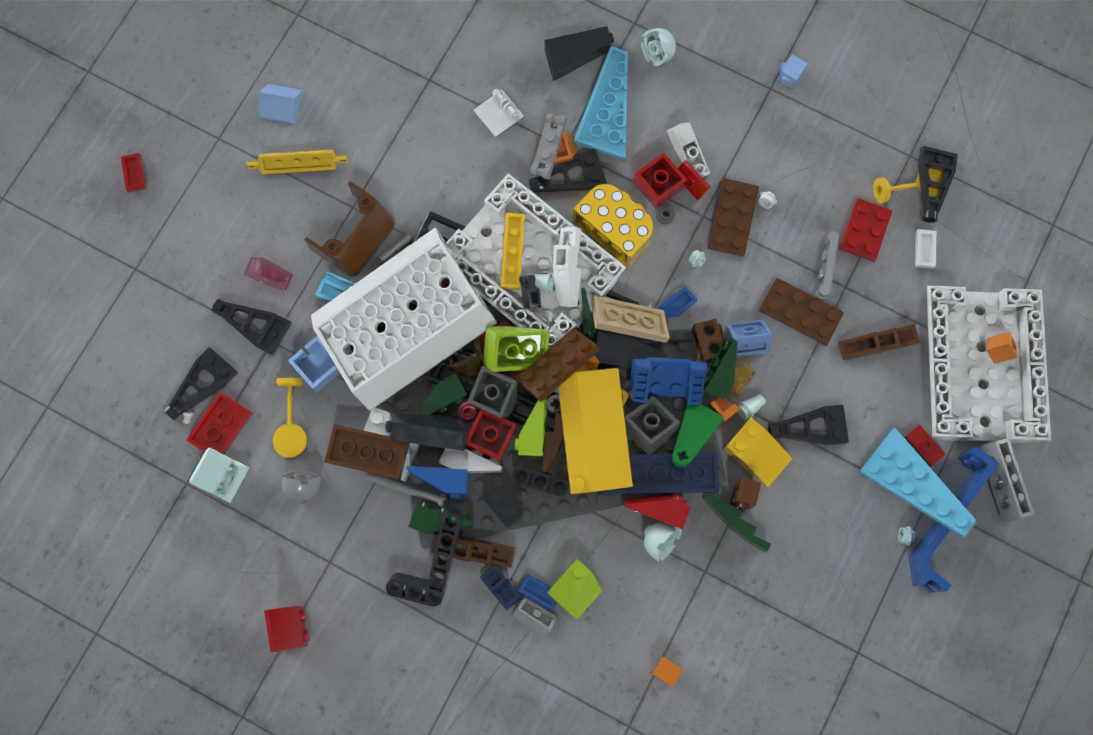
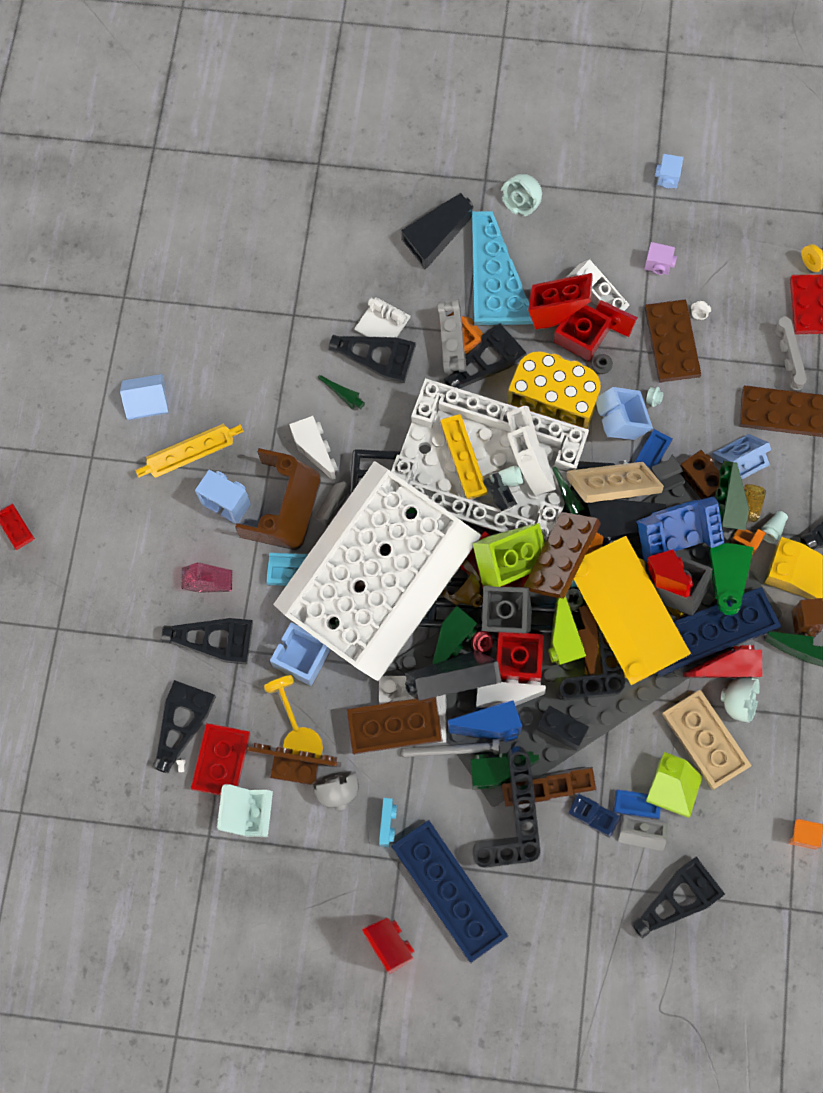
camera: 15 degrees left, 5 degrees down
none -> light blue piece [195,470,251,524]
none -> reddish brown bracket [247,743,342,785]
none -> white slope [289,416,338,480]
none -> dark green piece [318,375,365,410]
none -> black plate [329,335,416,383]
none -> medium azure plate [379,798,397,847]
none -> dark blue plate [391,820,508,964]
none -> red slope [528,273,593,330]
none -> light blue piece [596,387,653,440]
none -> black plate [631,856,726,939]
none -> lavender brick [644,242,677,275]
none -> red slope [648,549,693,598]
none -> tan plate [662,690,752,790]

